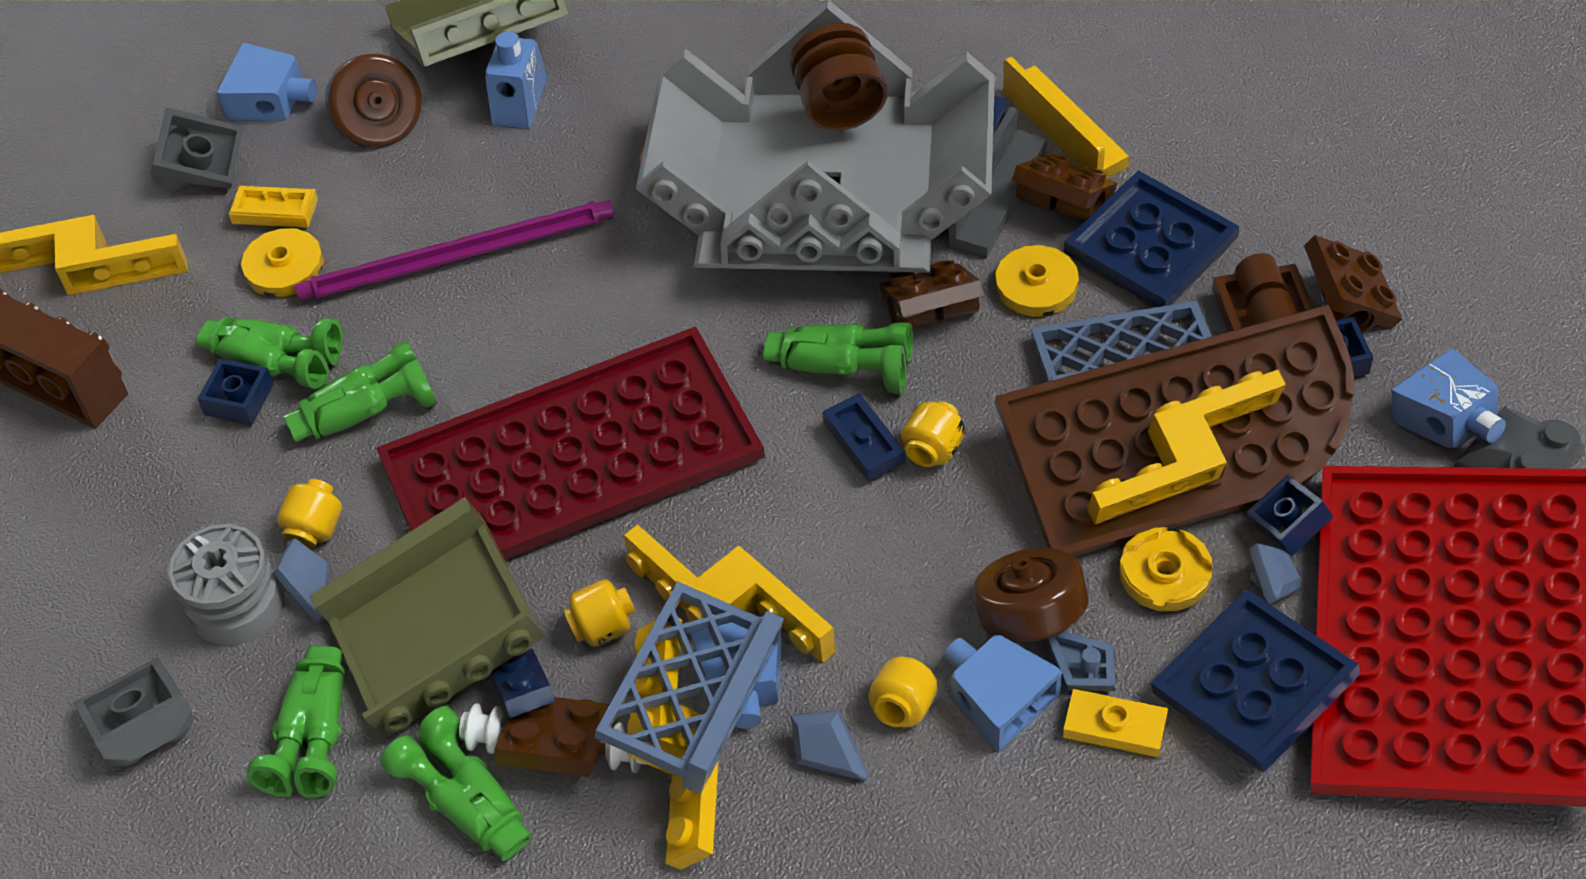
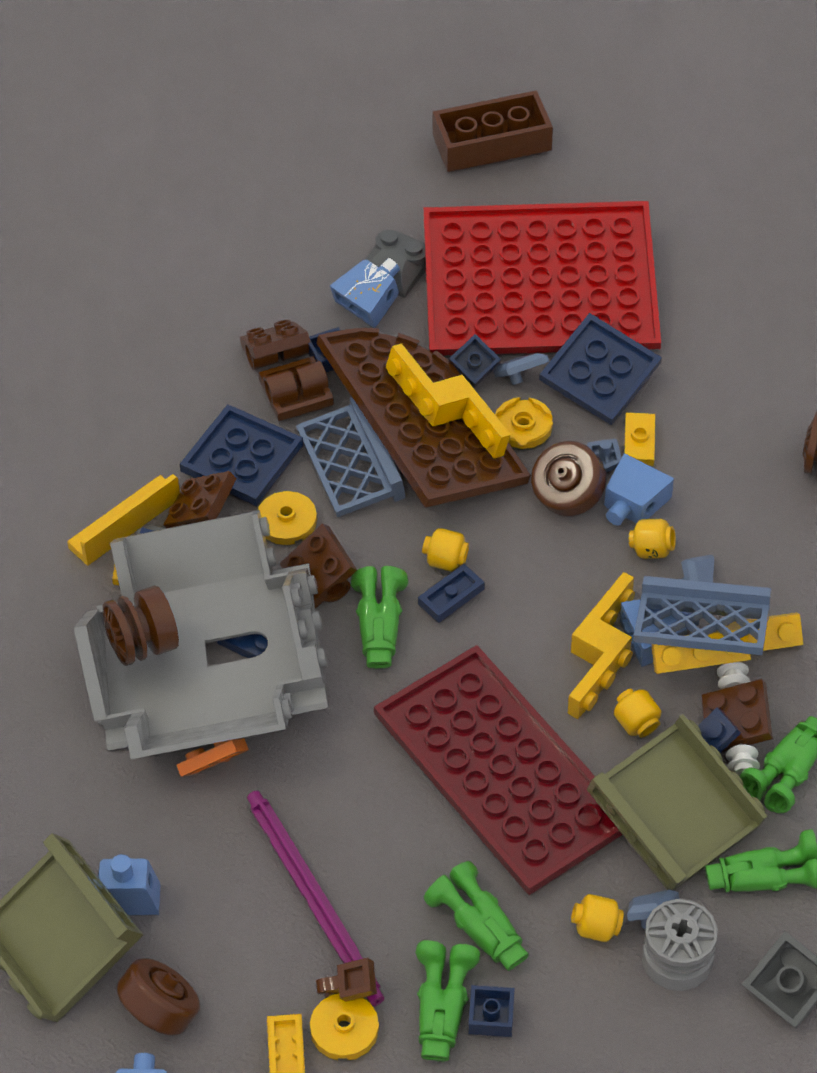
camera: 105 degrees left, 0 degrees up
none -> reddish brown plate [316,957,377,1002]

